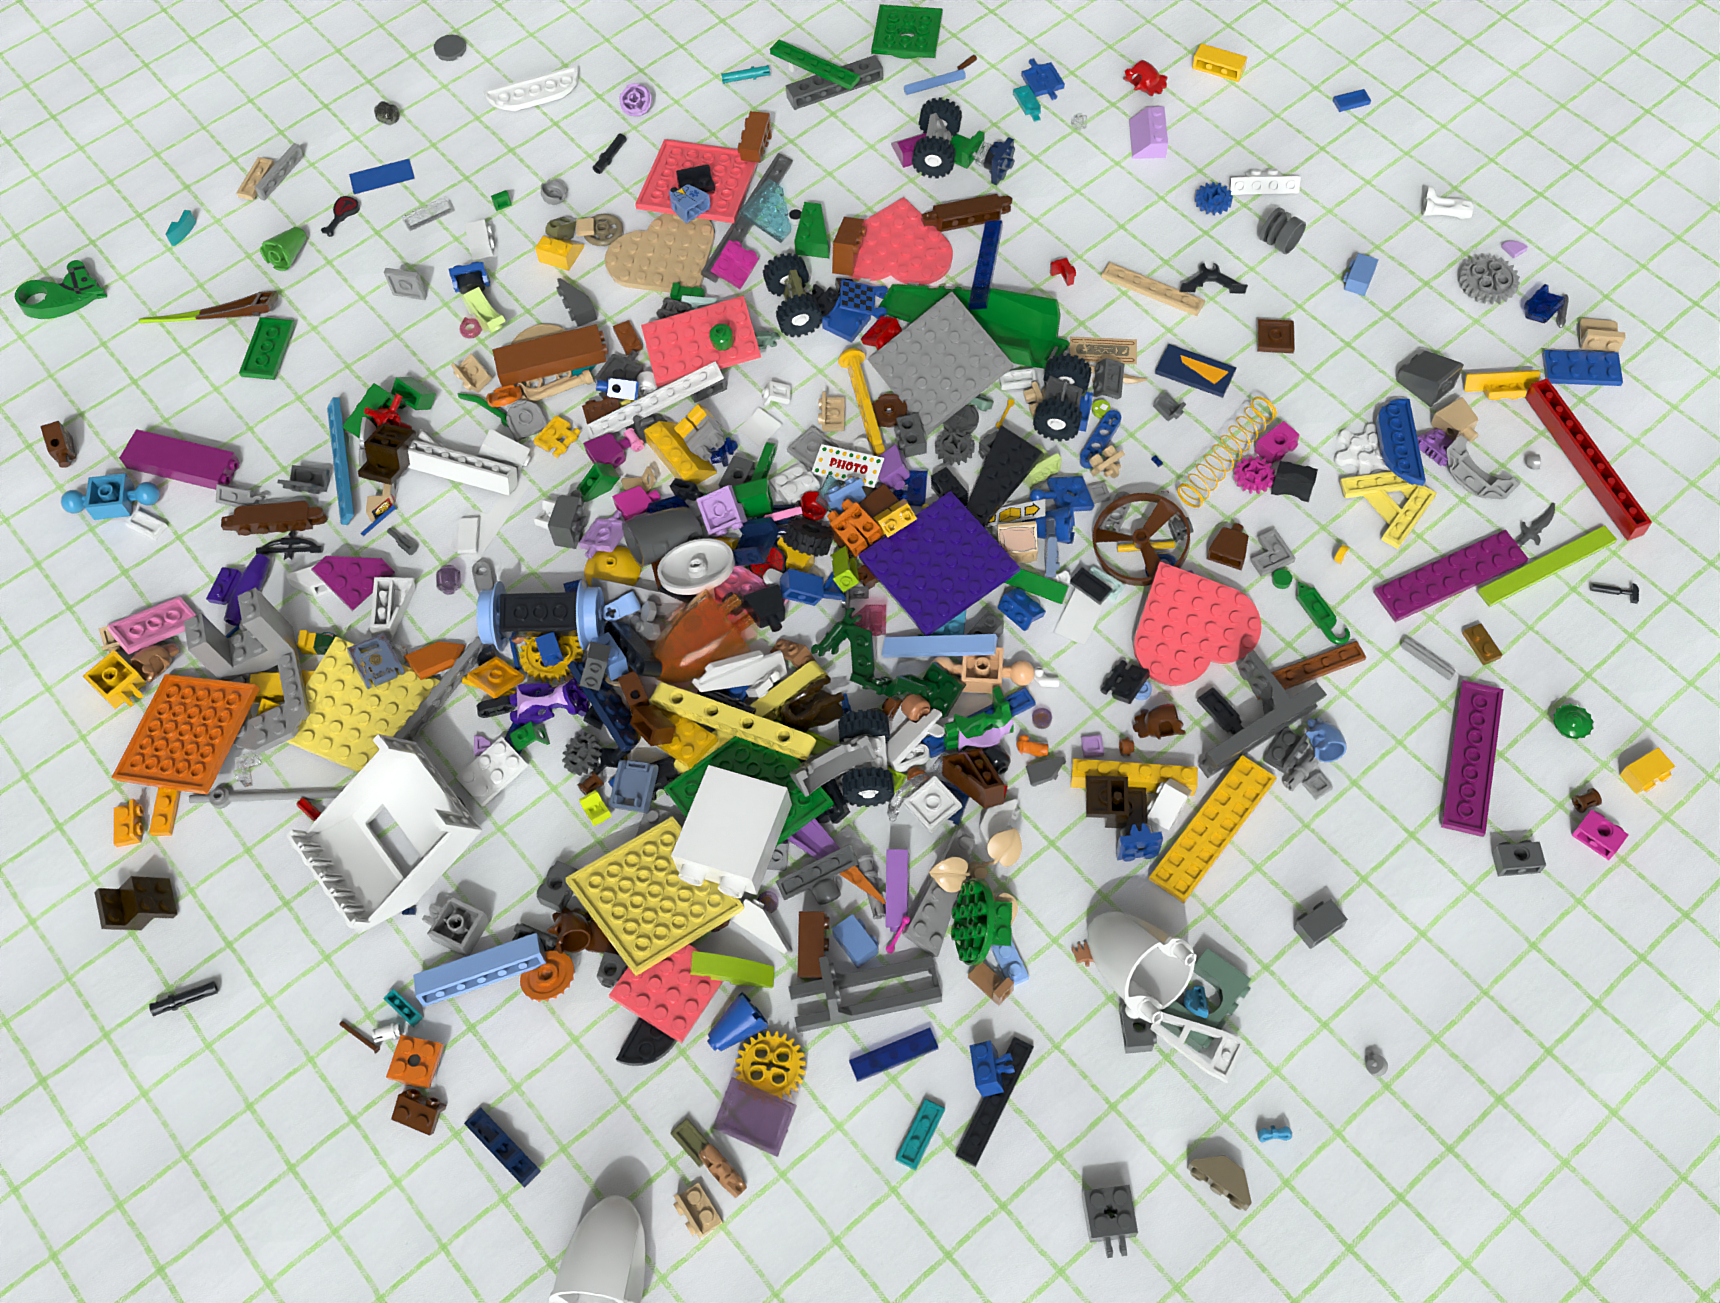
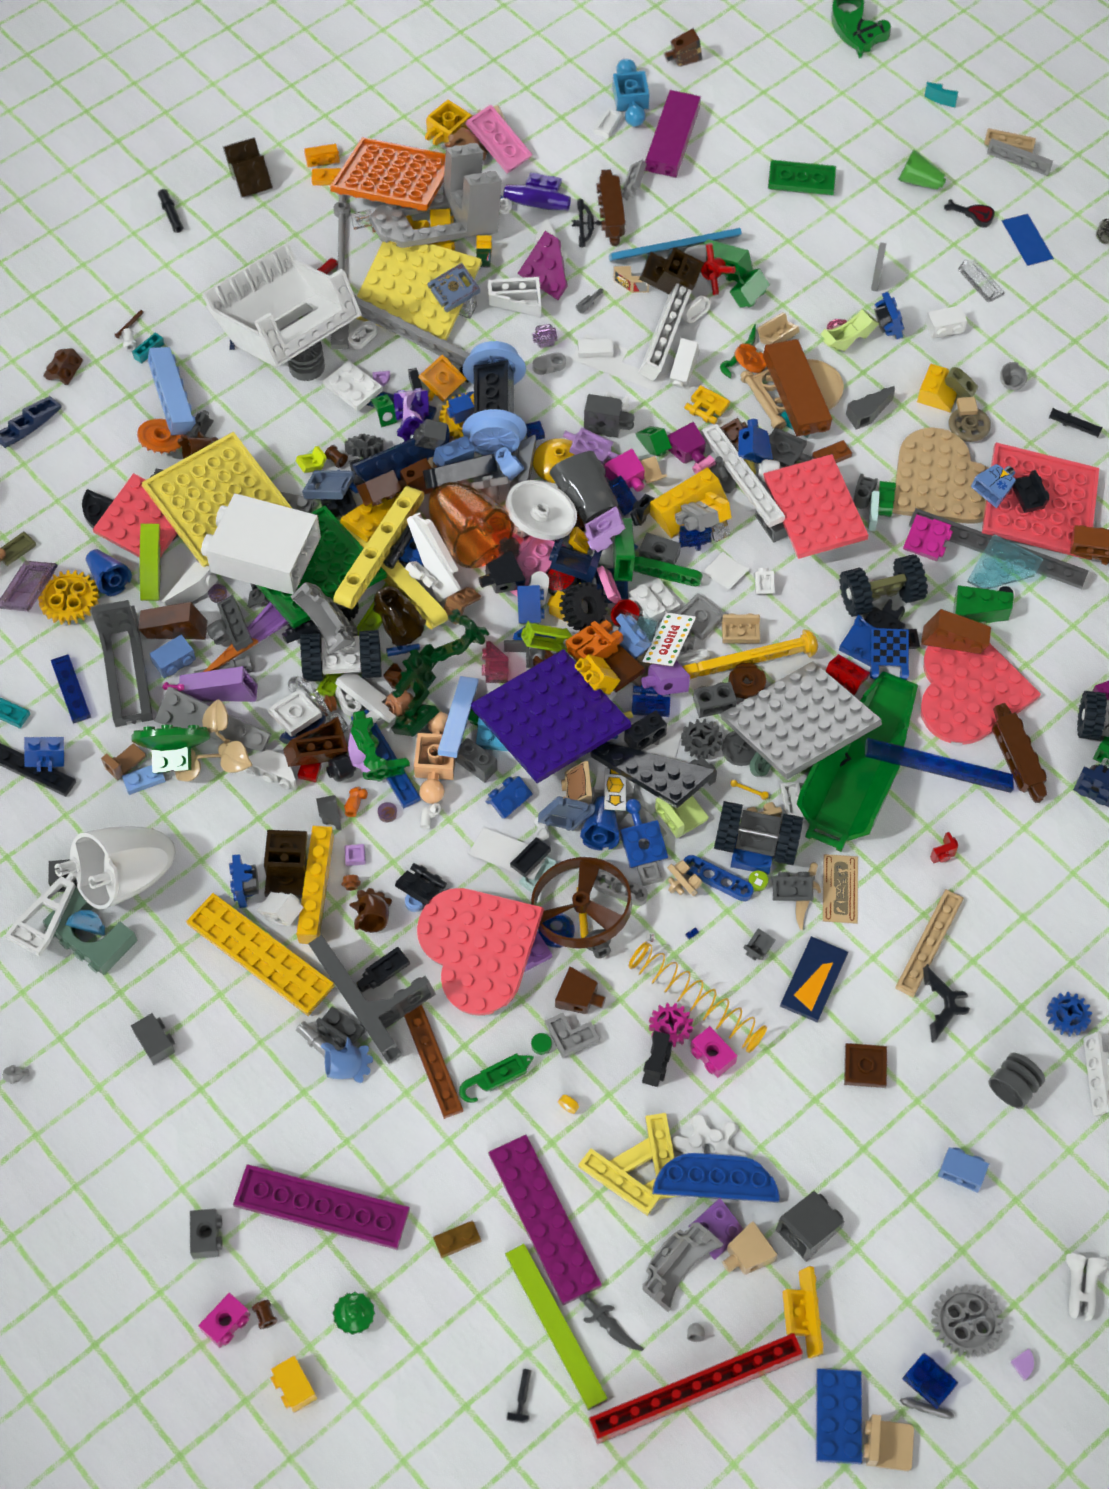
camera: 85 degrees right, 0 degrees up
reddish brown plate [139,291,278,323] -> none
dark grey bracket [277,465,330,494] -> none
blue piece [360,504,397,537] -> none
orange piece [386,1035,444,1089] -> none
orange tile [403,641,466,680] -> none
light grey hinge [422,897,490,956] -> none
green tile [491,190,512,211] -> none
light grey tile [506,400,548,442] -> none
dark grey brick [536,861,578,913] -> none
green head [709,324,734,351] -> none
sand green plate [754,331,781,349] -> none
green tile [1004,568,1069,604] -> none
light grey tile [1303,771,1333,800] -> none
light grey axle [1401,638,1456,680] -> none

